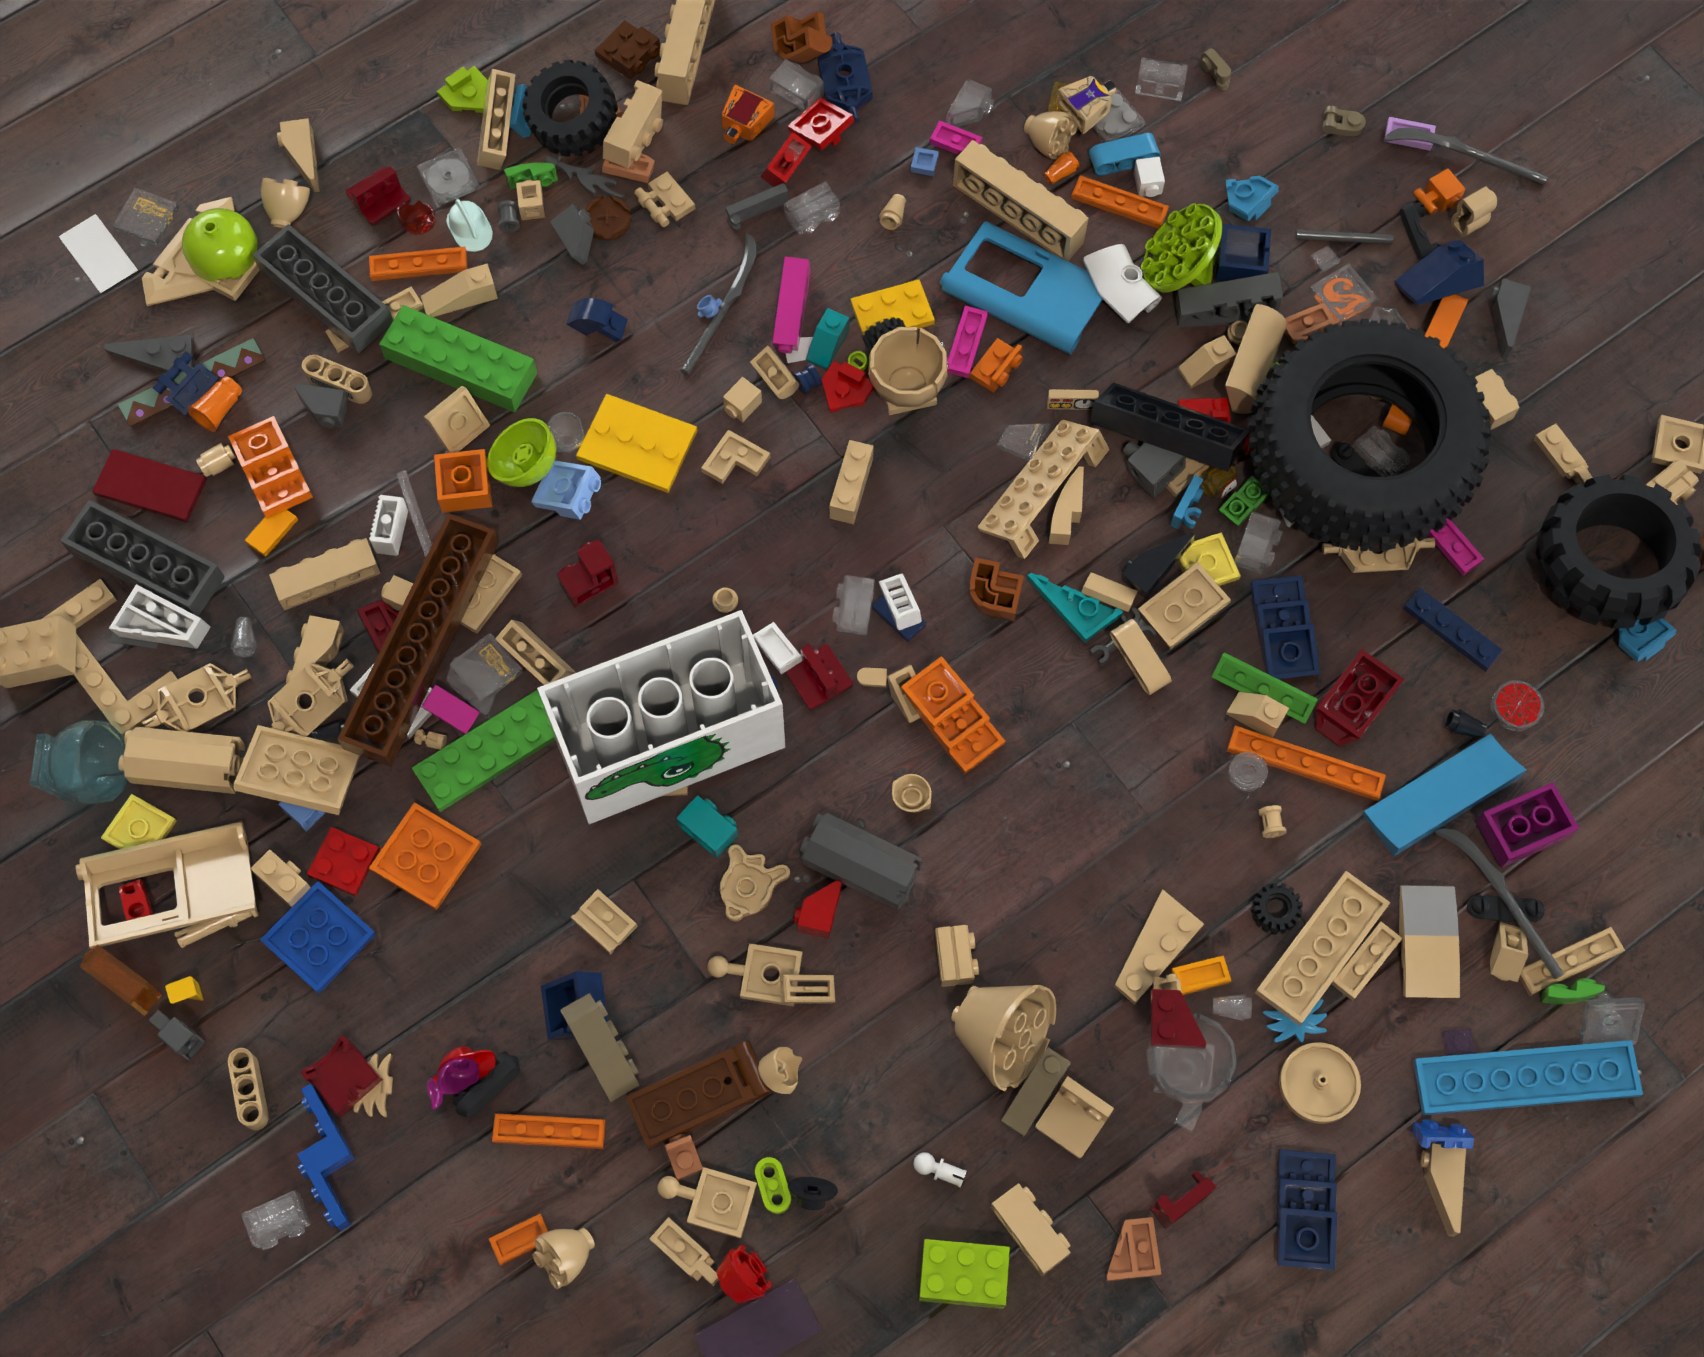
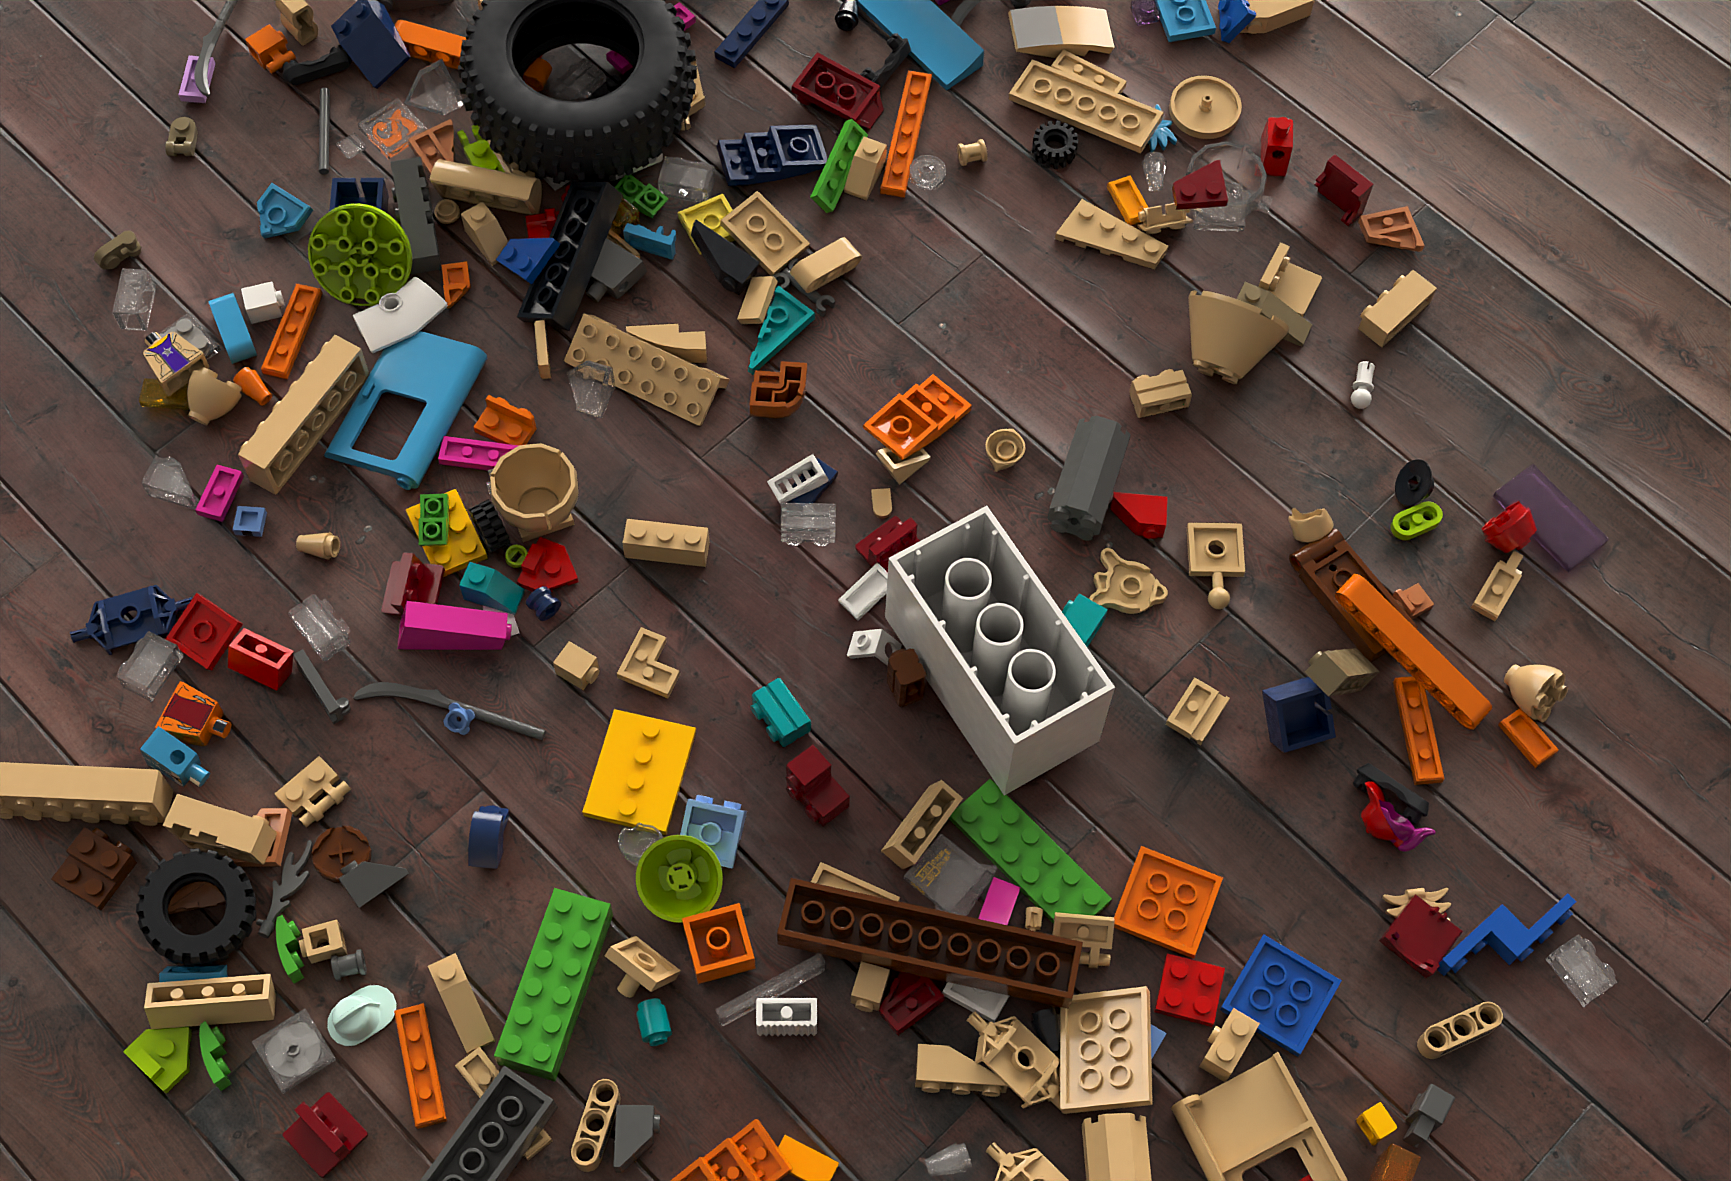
camera: 100 degrees left, 5 degrees down
tan brick [269,538,381,610] -> none
clear red hair [397,200,436,235] -> none
tan plate [657,1167,757,1239] -> none
tan plate [713,588,738,613] -> none
tan brick [750,346,799,399] -> none
dark orange brick [771,11,832,64] -> none
tan tile [780,975,835,1004] -> none
lime brick [919,1239,1010,1309] -> none
dark blue slope [1277,1149,1338,1270] -> none
none -> dark azure torso [140,726,210,787]
none -> bright green slope [199,1021,232,1091]
none -> dark red bracket [381,553,445,616]
none -> bright green slope [419,494,449,546]
none -> orange slope [441,262,471,309]
none -> blue wing [496,238,560,284]
none -> teal brick [636,998,672,1046]
none -> teal brick [750,678,811,747]
none -> black piece [860,33,911,89]
none -> tan plate [1053,912,1115,968]
none -> red torso [1261,117,1293,177]
none -> orange beam [1335,574,1492,730]

